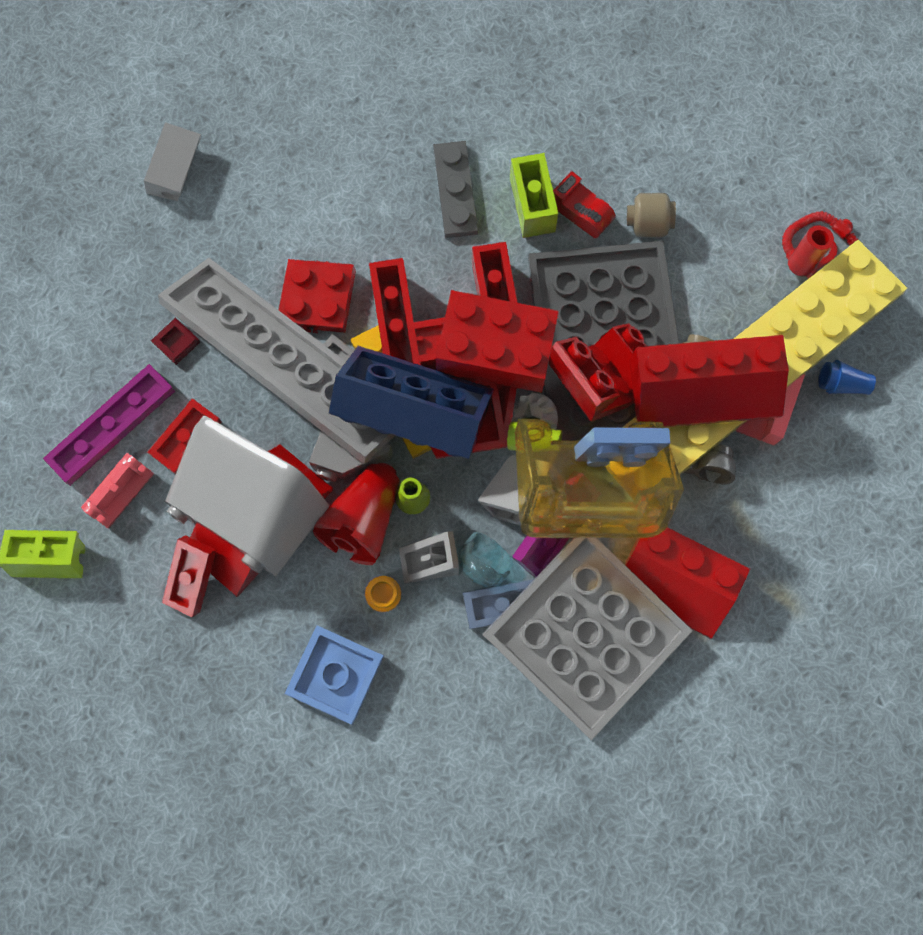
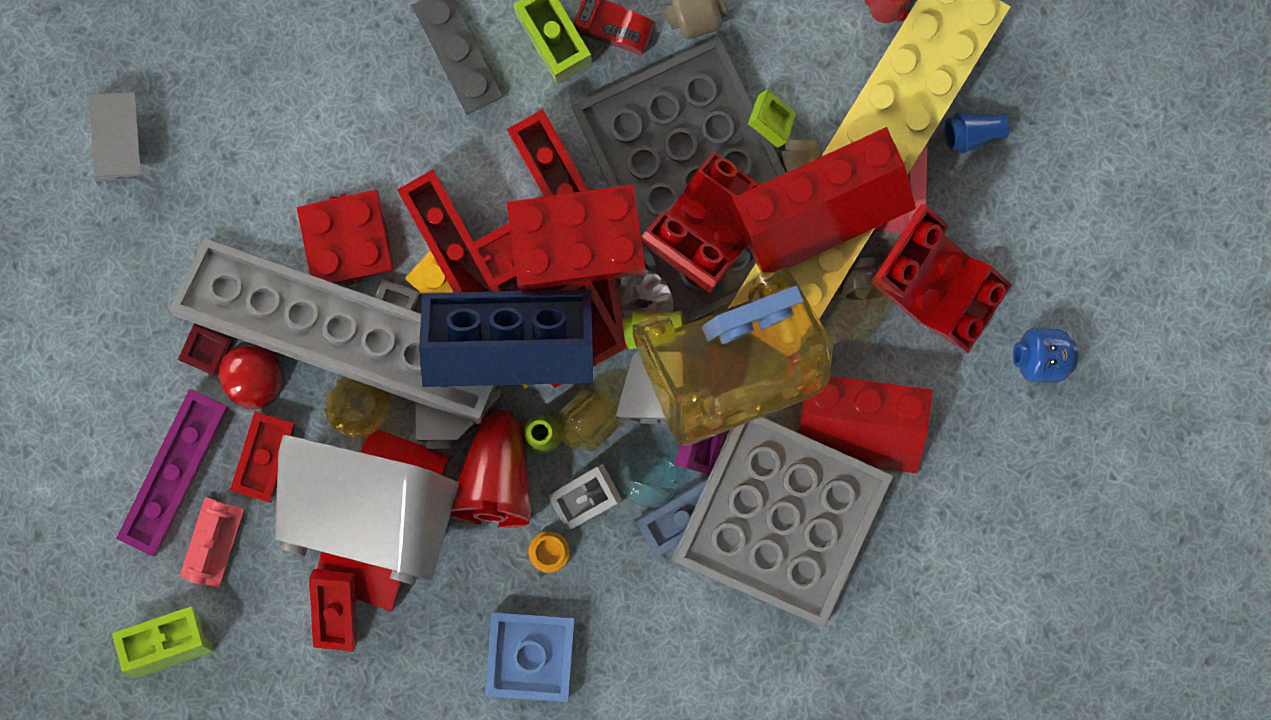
camera: 20 degrees left, 10 degrees up
none -> red hair [219,344,284,409]
none -> clear yellow gear [324,378,391,438]
none -> clear yellow head [558,390,618,451]
none -> lime tile [748,89,797,148]
none -> red slope [870,204,1012,353]
none -> blue head [1013,328,1078,383]

